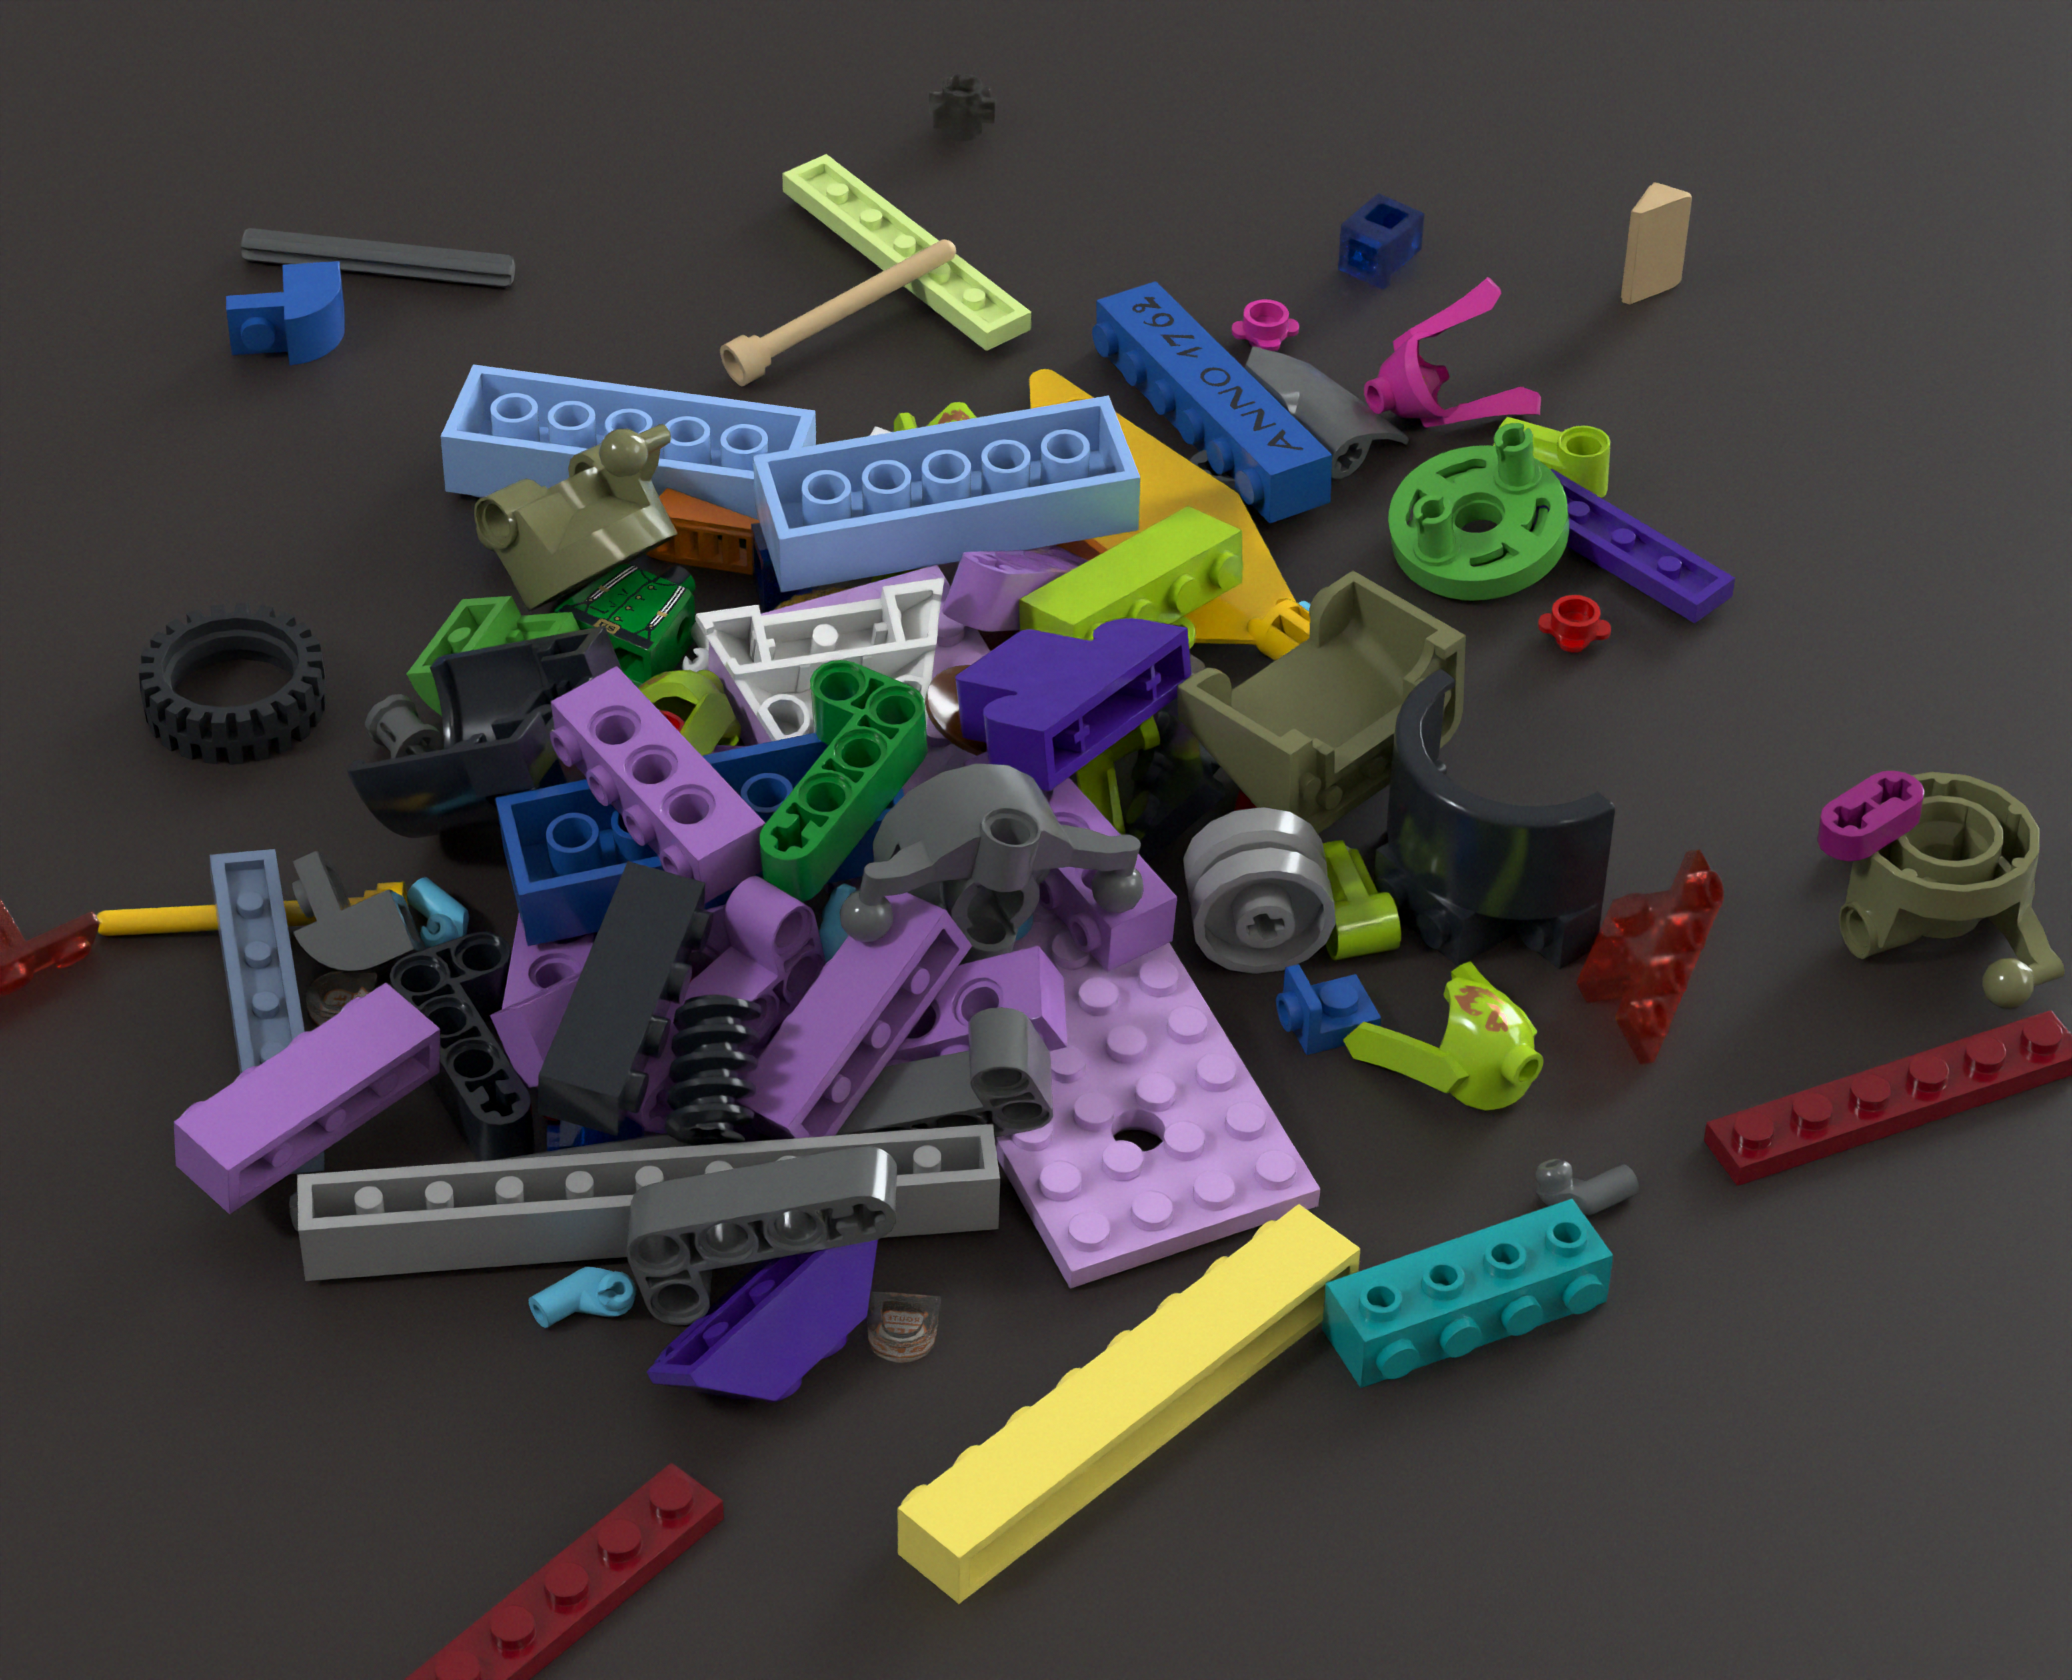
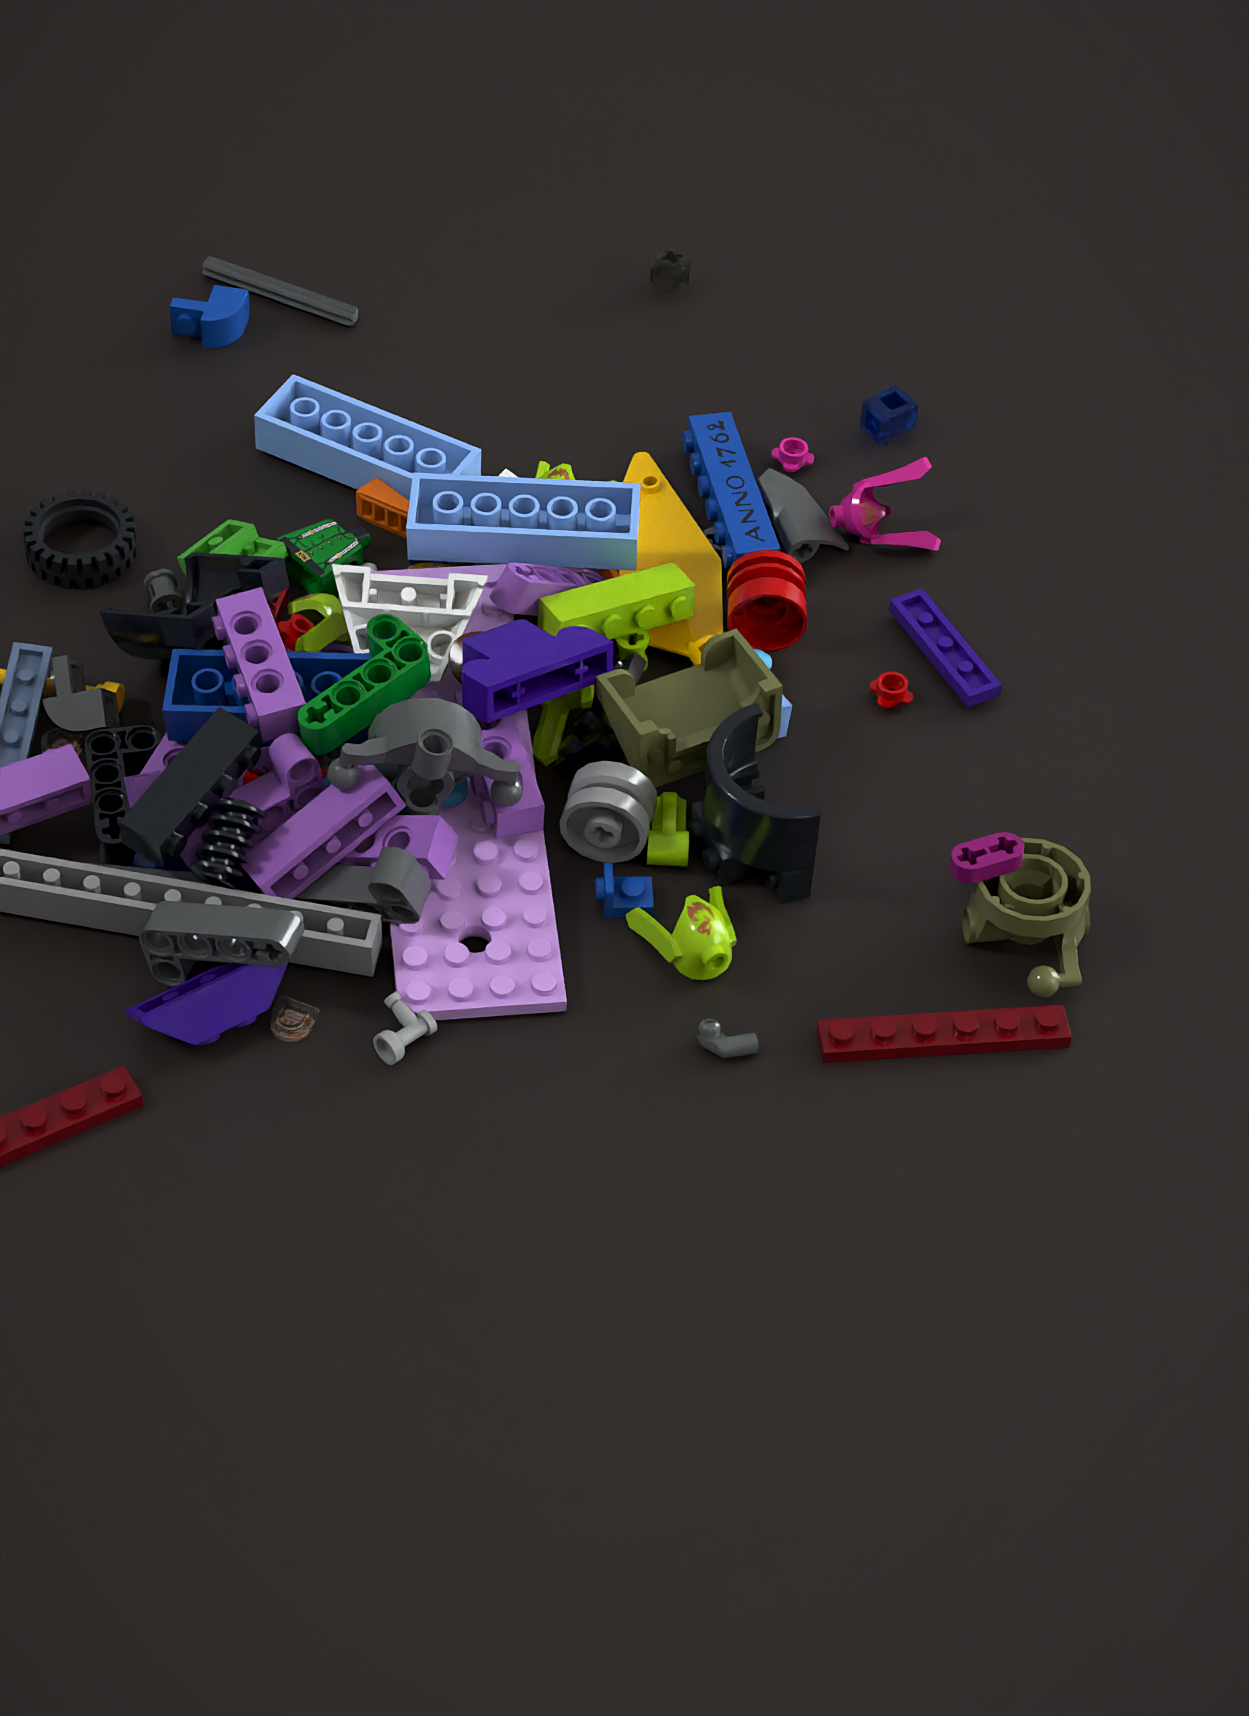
camera: 15 degrees right, 5 degrees up
medium azure arm [407,877,469,949] -> none
olive piece [474,424,678,612] -> none
medium azure arm [528,1267,636,1328] -> none
tan piece [720,239,956,386] -> none
yellowish green plate [782,154,1031,351] -> none
light yellow brick [898,1204,1360,1604] -> none
teal brick [1322,1199,1613,1388] -> none
bright green piece [1388,423,1569,600] -> none
lime piece [1493,417,1611,498] -> none
clear red bracket [1576,849,1724,1064] -> none
tan slope [1621,182,1692,305] -> none
none -> light grey piece [373,991,437,1065]
none -> red wheel [727,550,807,652]

